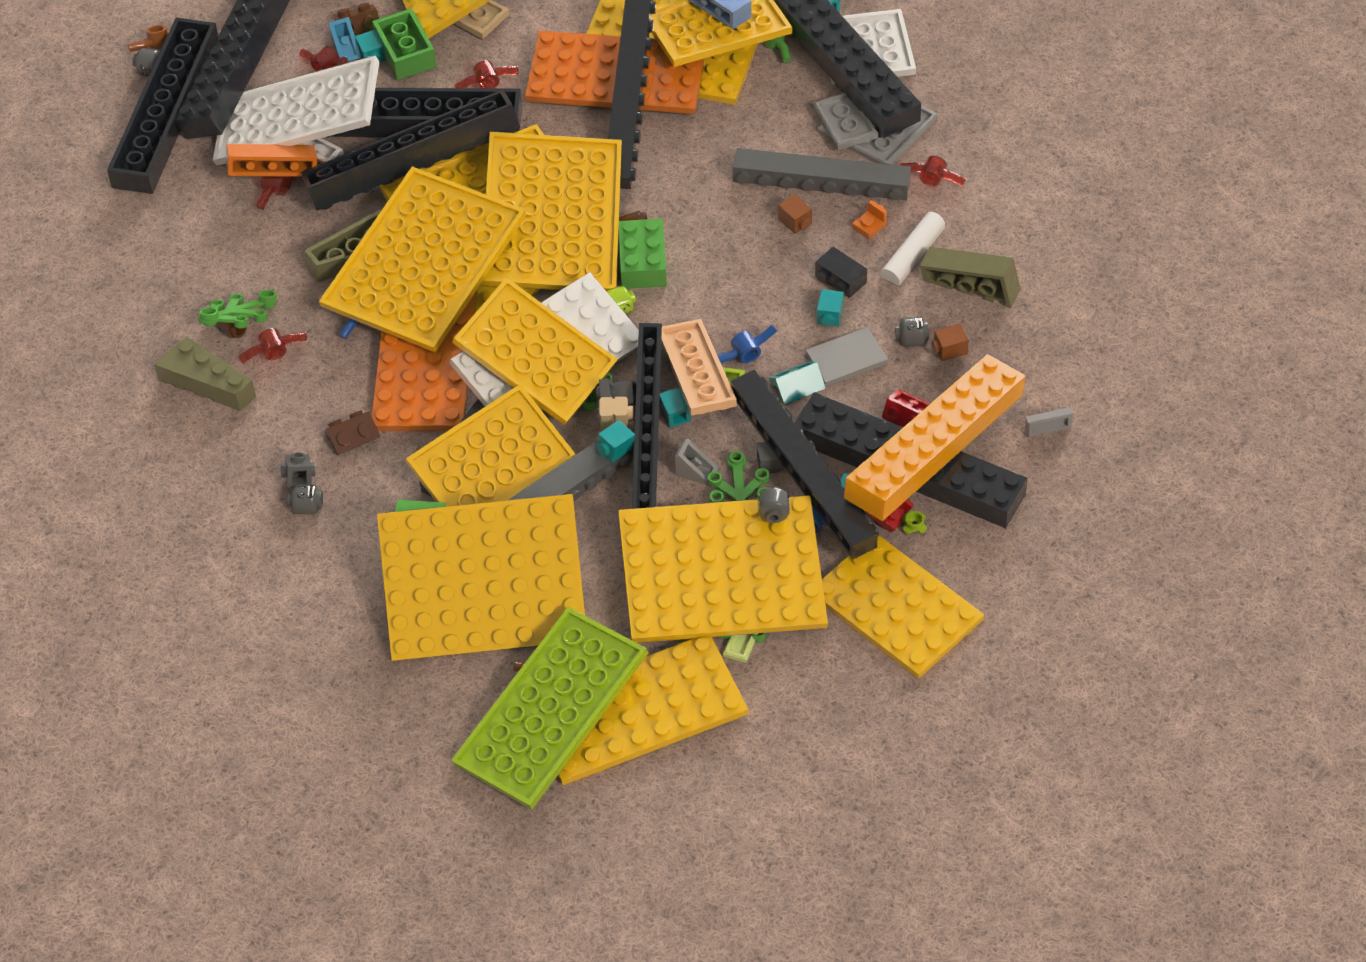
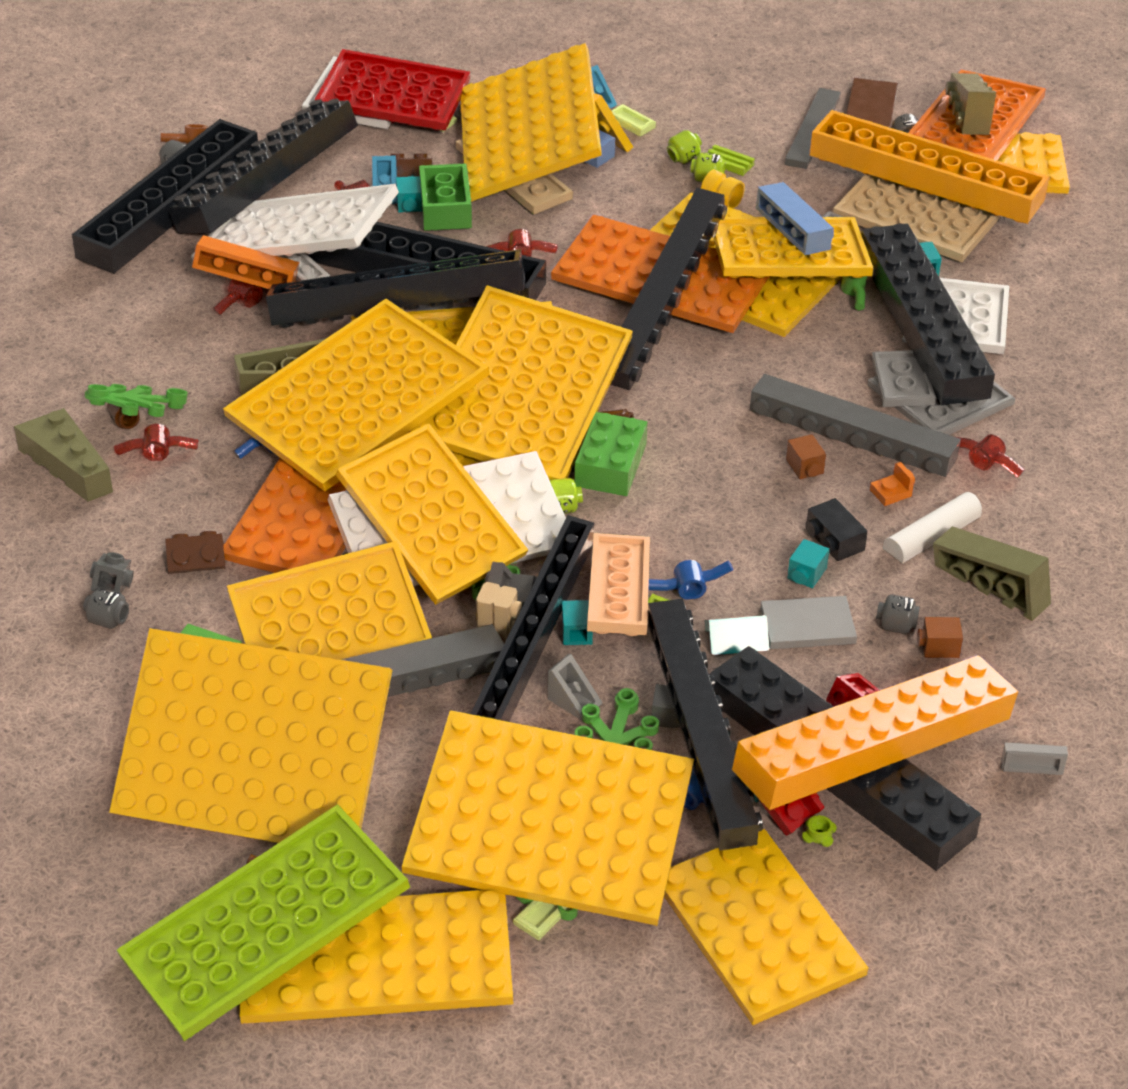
camera: 15 degrees right, 10 degrees down
teal brick [596,420,635,463] -> none
dark grey head [758,487,790,523] -> none

